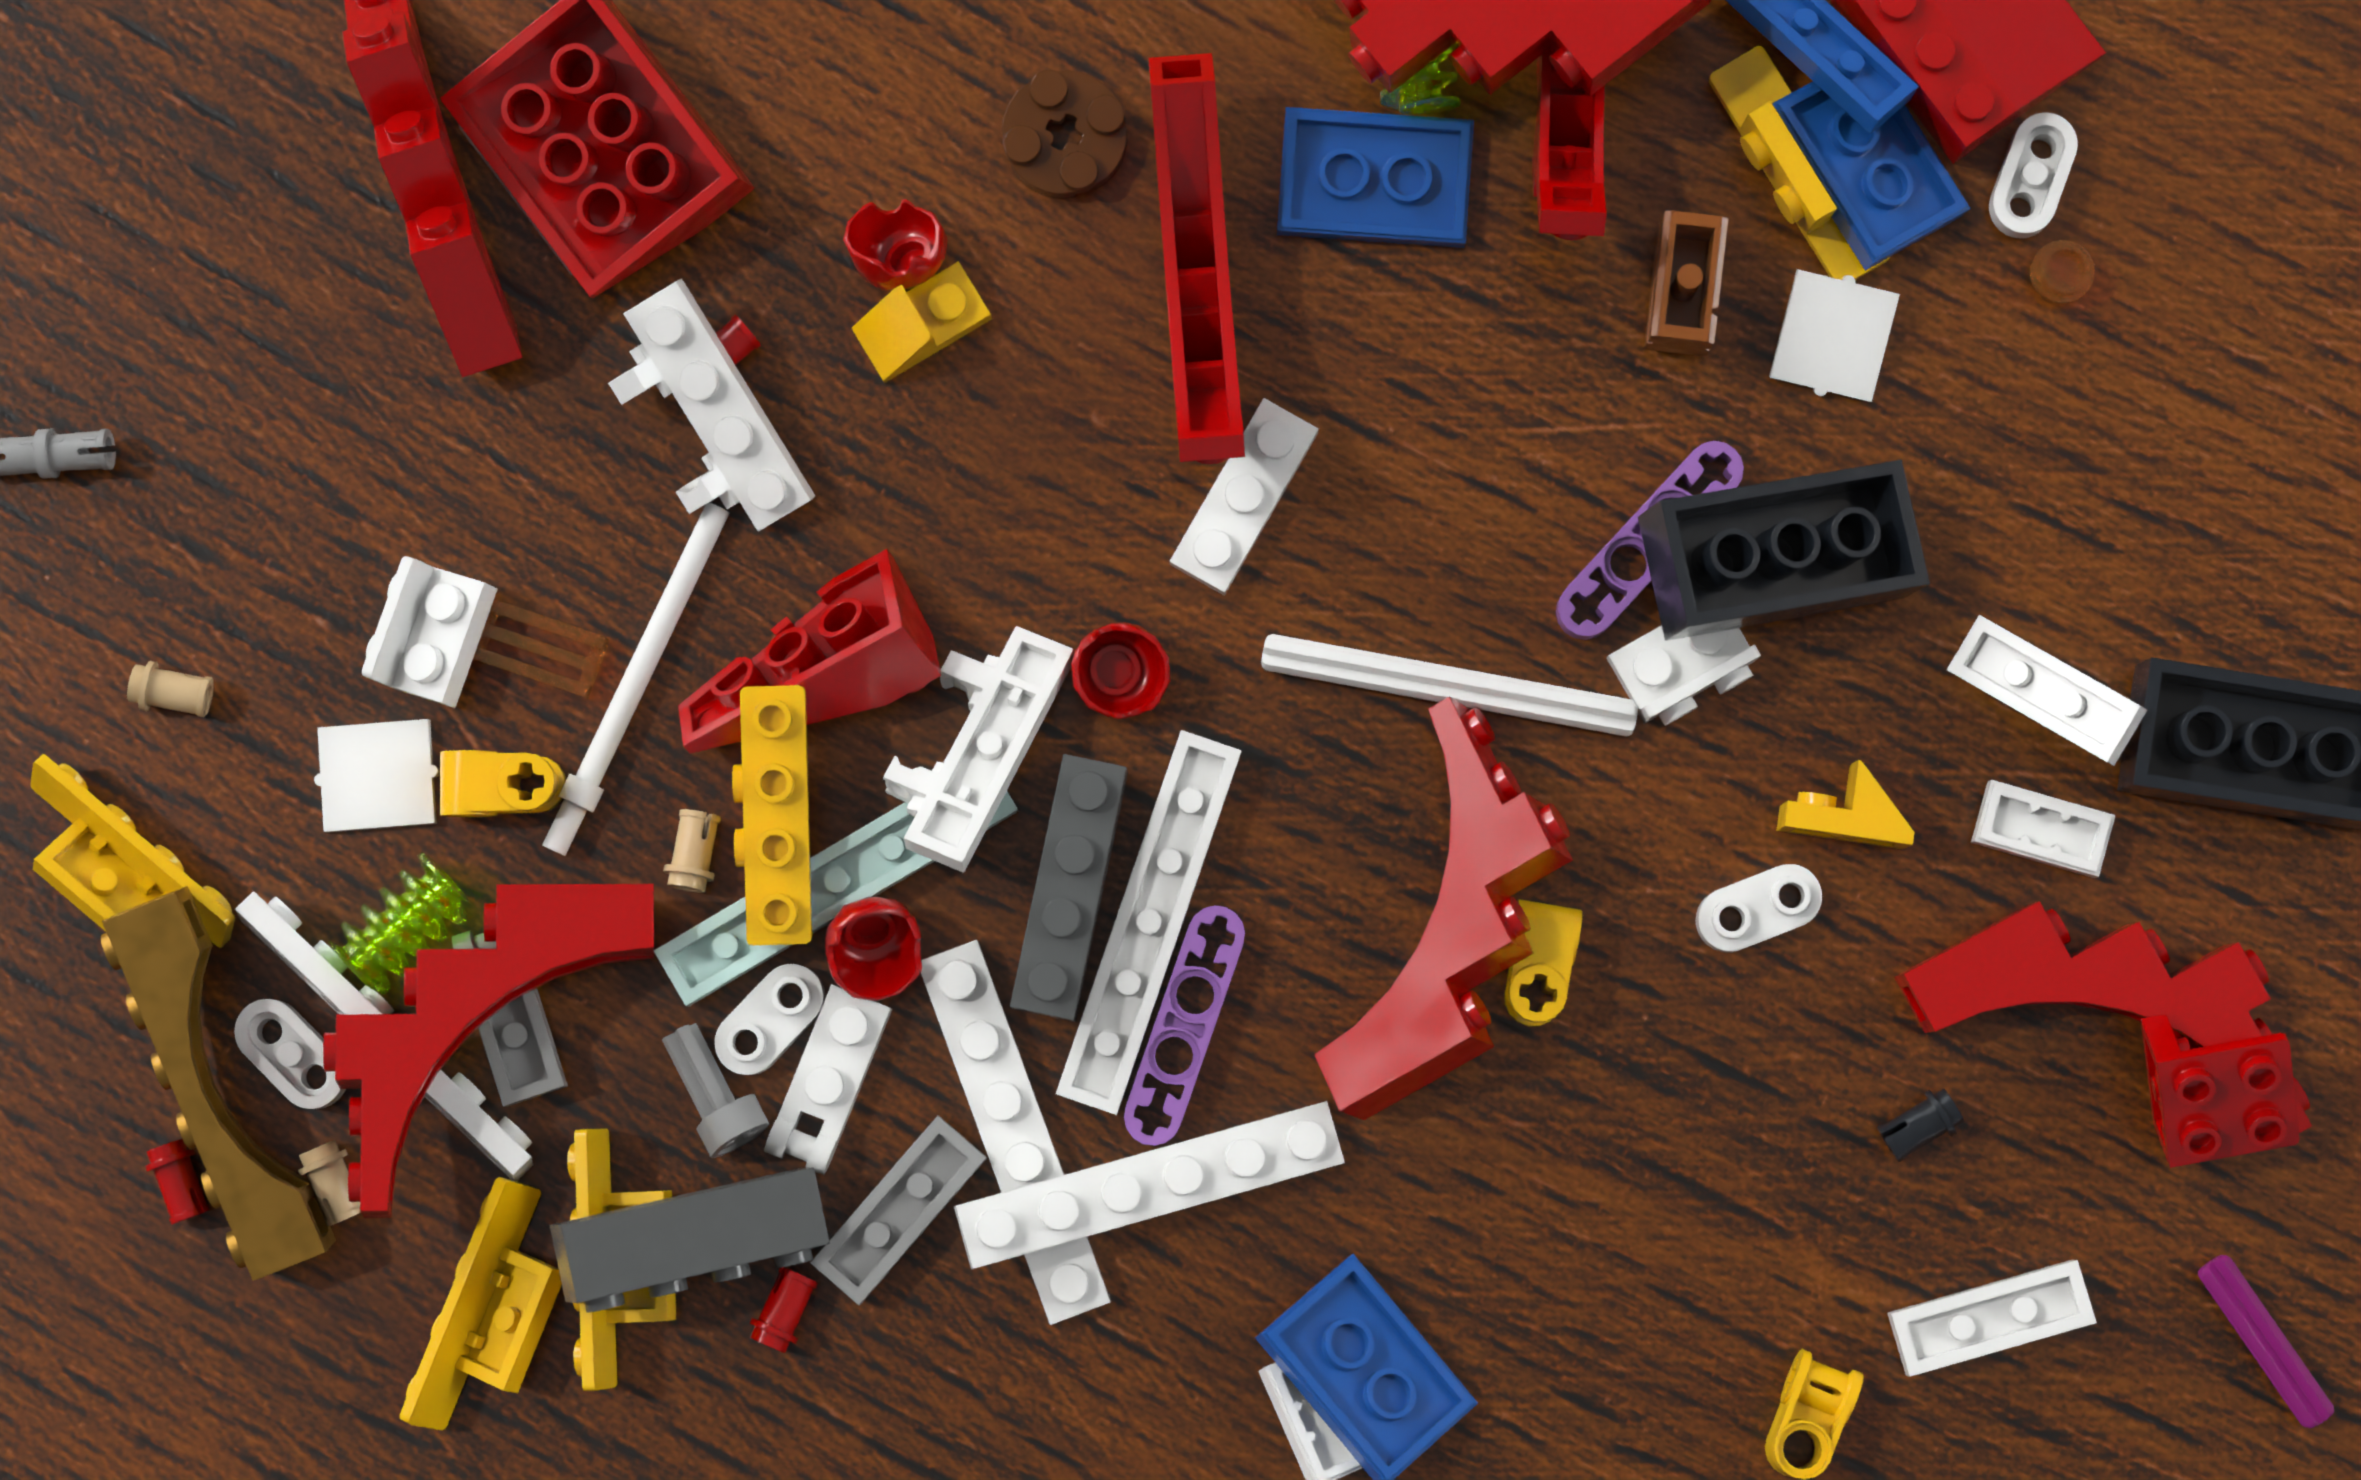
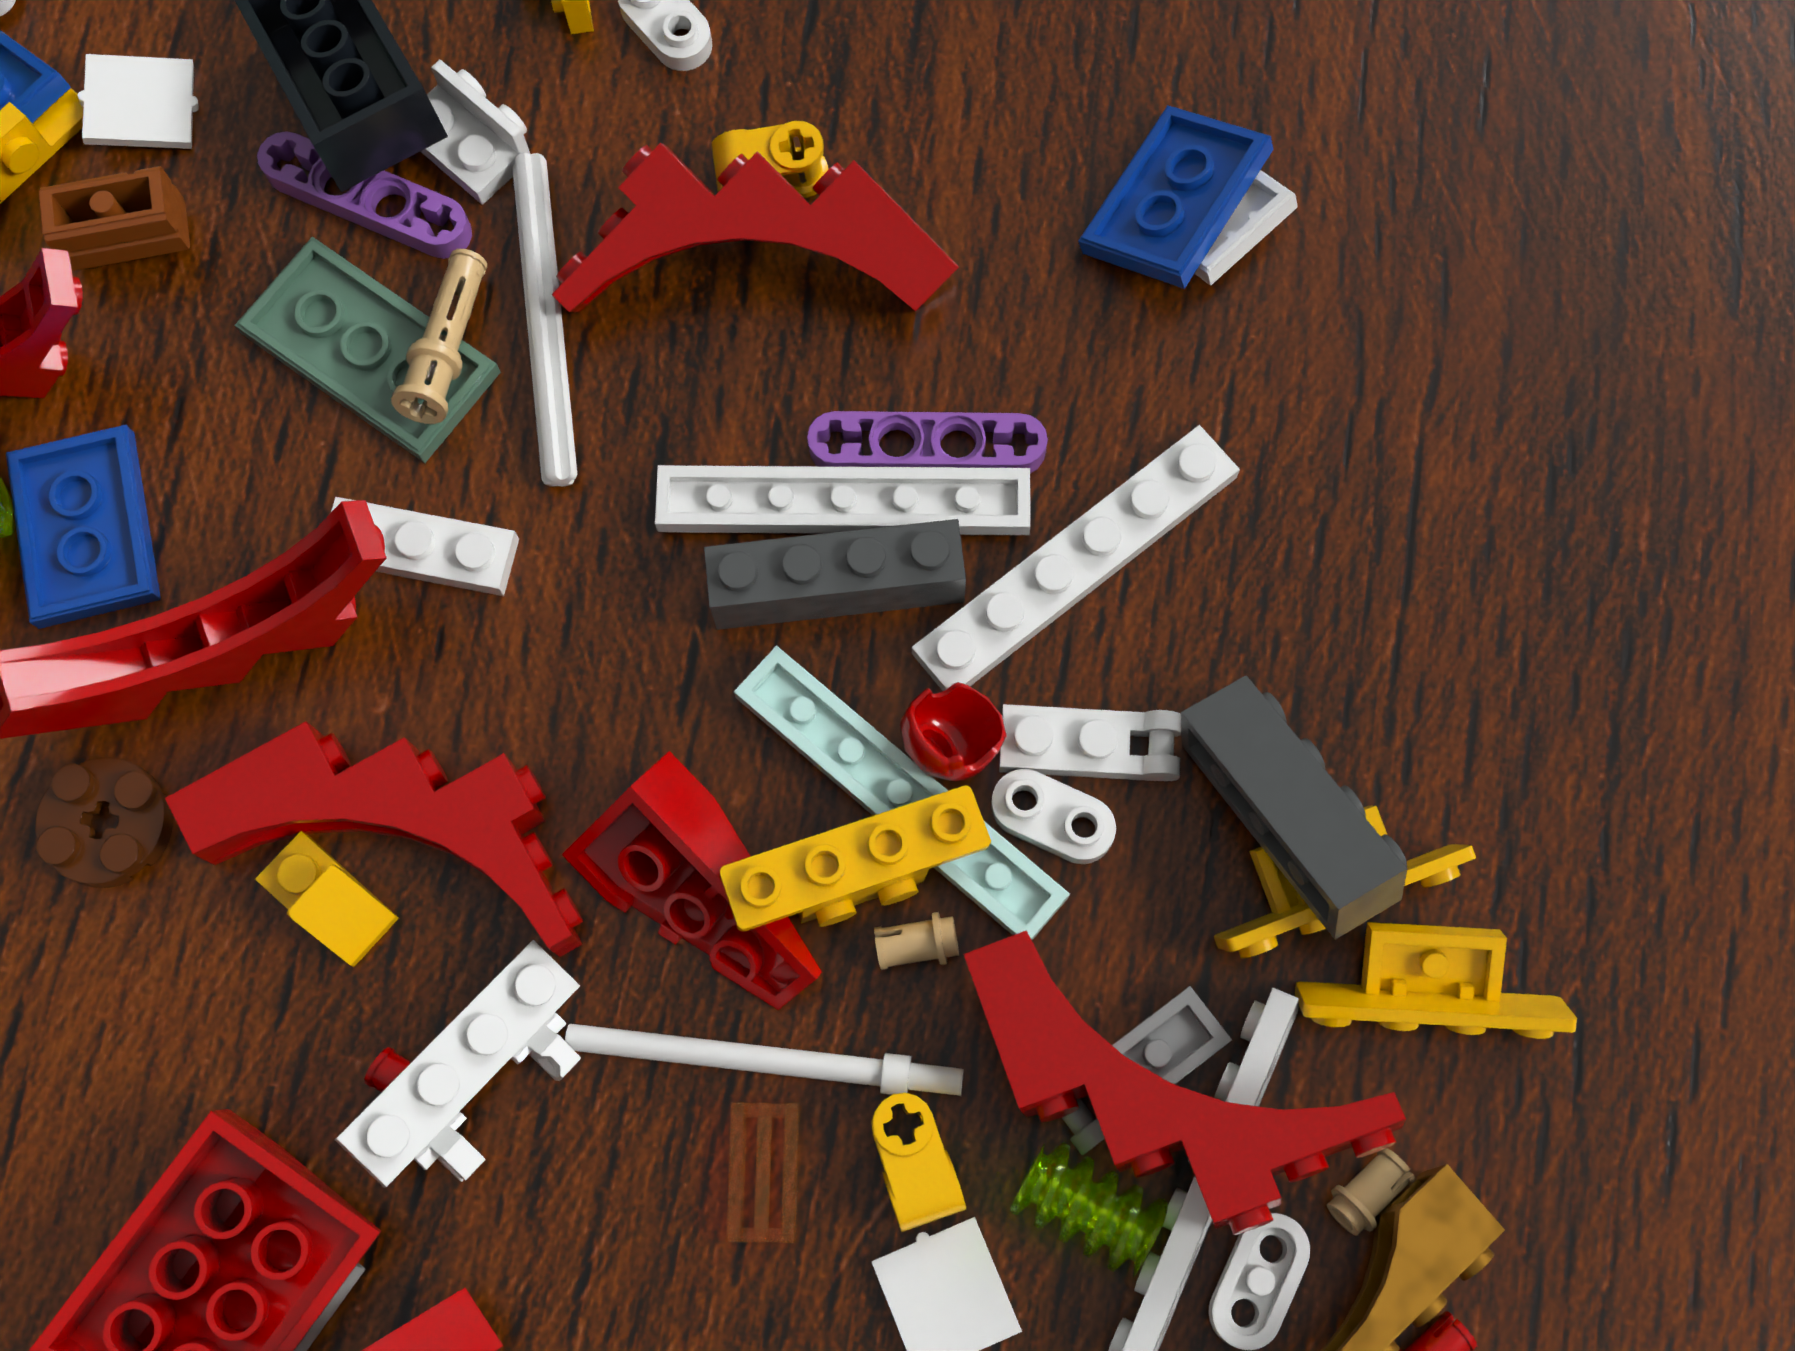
camera: 110 degrees left, 10 degrees down
white bracket [362,556,498,708] -> none
light grey piece [662,1023,769,1159] -> none
red pin [749,1267,818,1353] -> none
light grey plate [811,1115,987,1305] -> none
red hair [843,199,948,291] -> none
white hinge [883,626,1074,873] -> none
white plate [954,1101,1345,1269] -> none
red hair [1071,622,1171,719] -> none
none -> red arch [165,721,583,957]
none -> sand green tile [235,237,501,463]
none -> tan pin [391,249,487,424]

